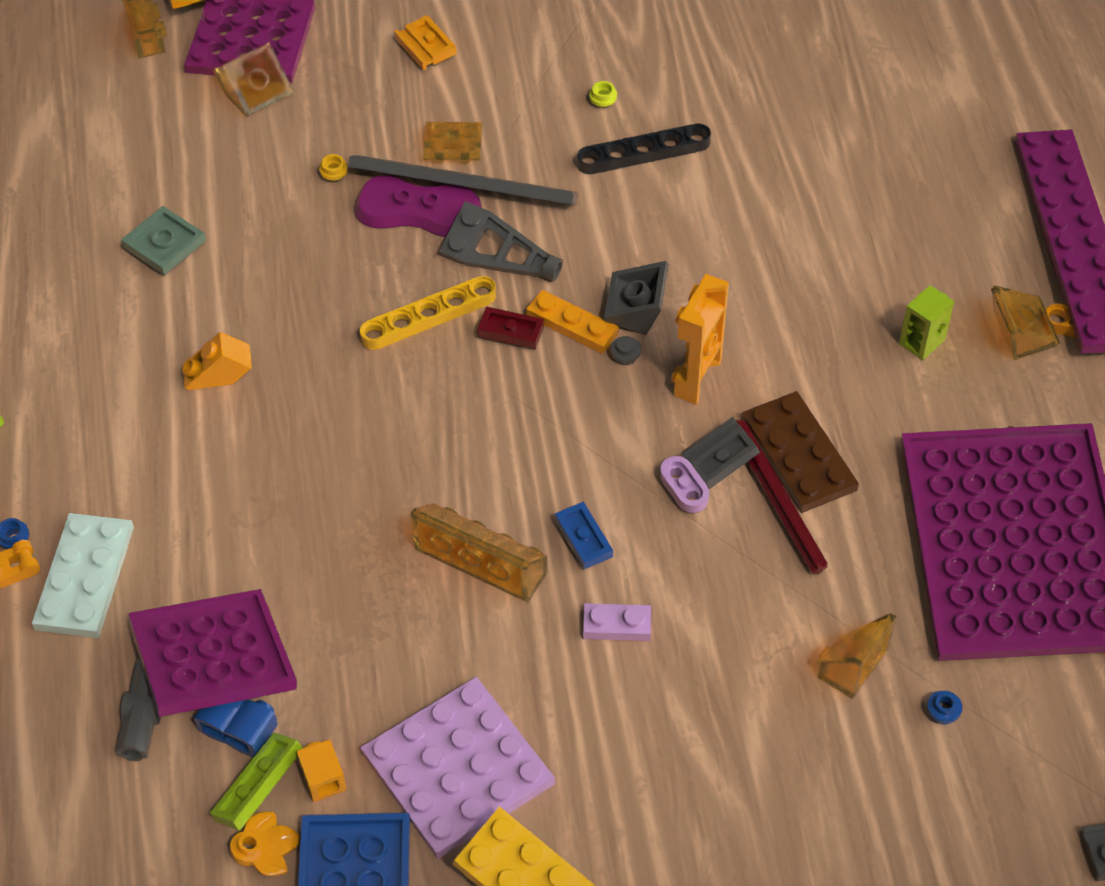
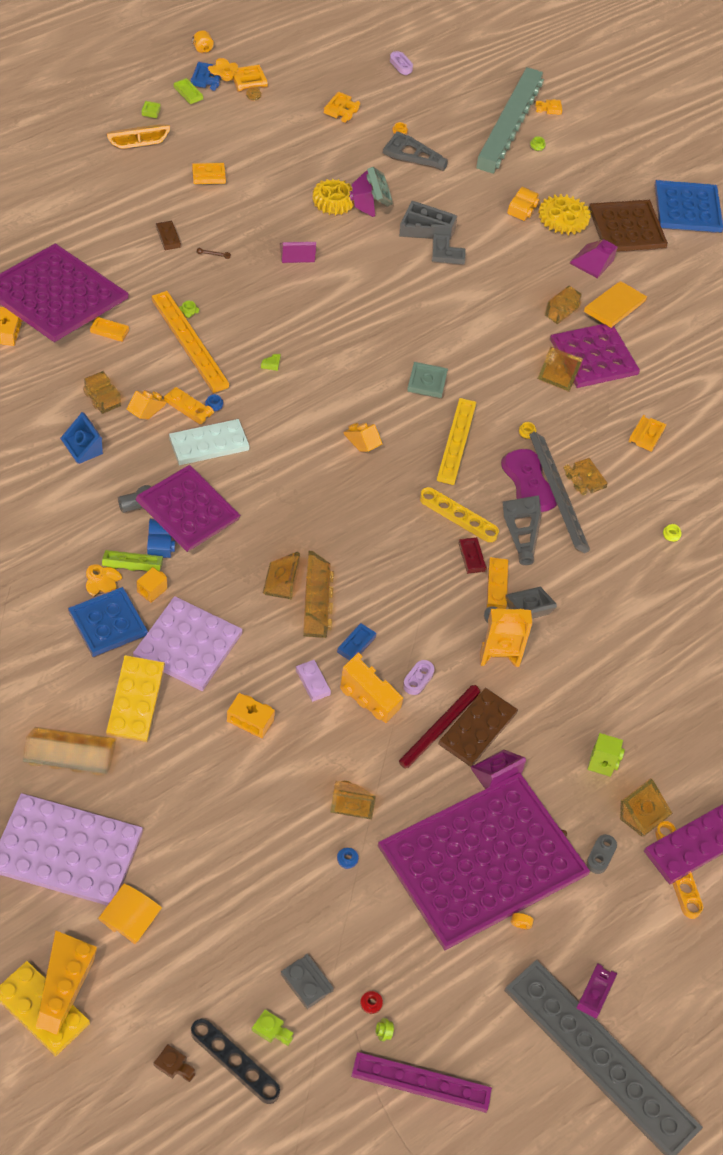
camera: 55 degrees right, 0 degrees up
black beam [577,123,711,175] -> none
dark grey plate [682,417,760,489] -> none
none -> light orange brick [227,693,275,739]
none -> clear yellow slope [263,551,300,600]
none -> light orange wedge [340,652,403,723]
none -> yellow plate [437,398,477,485]
none -> magenta slope [471,750,526,789]
none -> dark grey plate [586,834,617,874]

